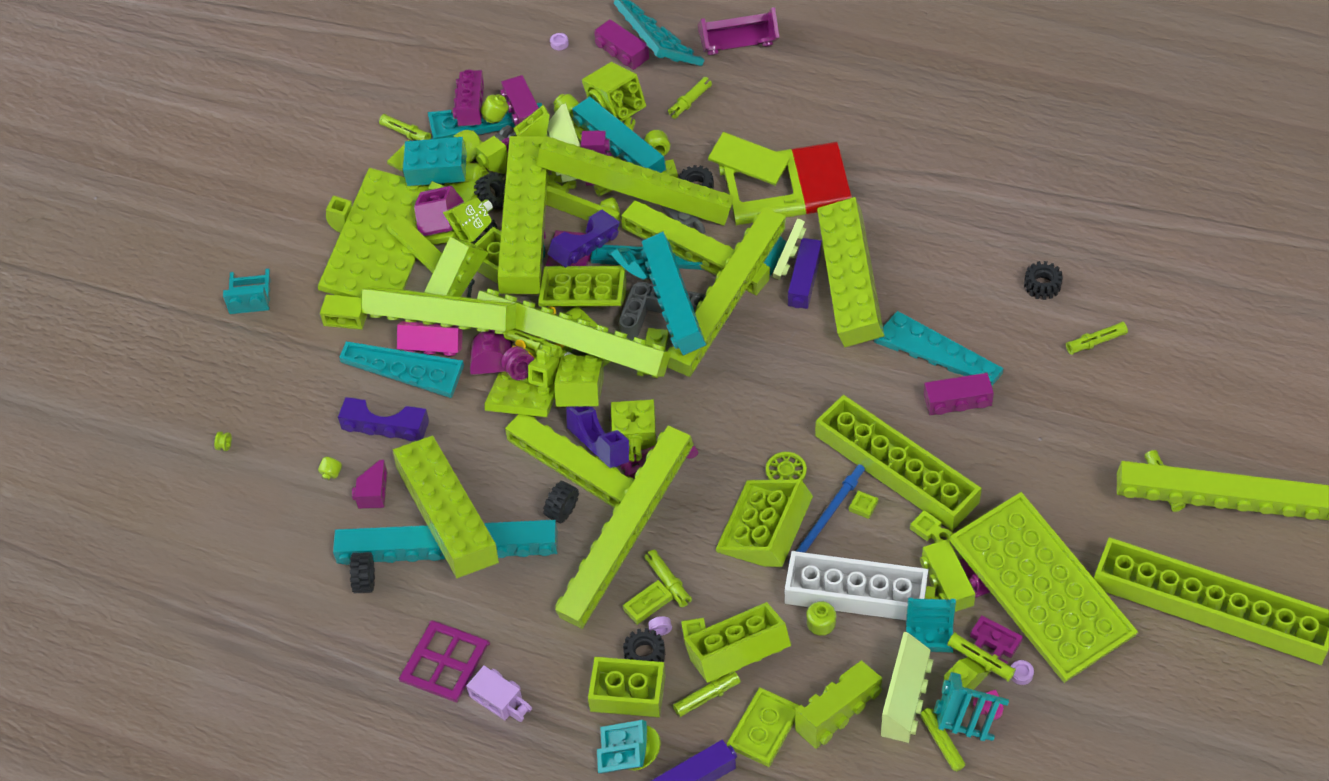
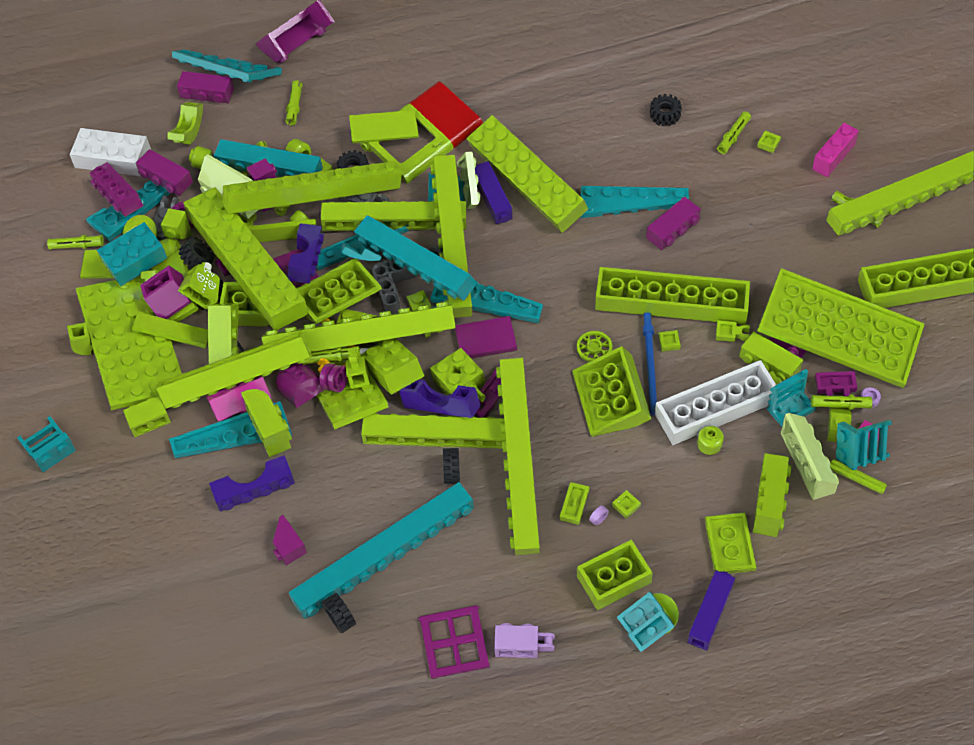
camera: 35 degrees left, 5 degrees up
lime bush [214,431,232,451] -> none
lime piece [318,457,342,480] -> none
lime brick [392,436,499,579] -> none
lime head [480,94,509,123] -> none
lime slope [514,105,550,137] -> none
lavender tile [550,33,569,51] -> none
lime brick [581,62,646,122] -> none
black tyre [623,628,666,662] -> none
lime pin [644,550,692,607] -> none
lime pin [673,671,741,718] -> none
lime brick [684,602,791,683] -> none
none -> white brick [70,128,151,176]
none -> lime arch [167,102,203,144]
none -> lime brick [241,389,292,457]
none -> teal wing [430,280,543,324]
none -> magenta tile [455,316,517,358]
none -> lime plate [757,131,781,153]
none -> dark pink brick [812,123,859,177]

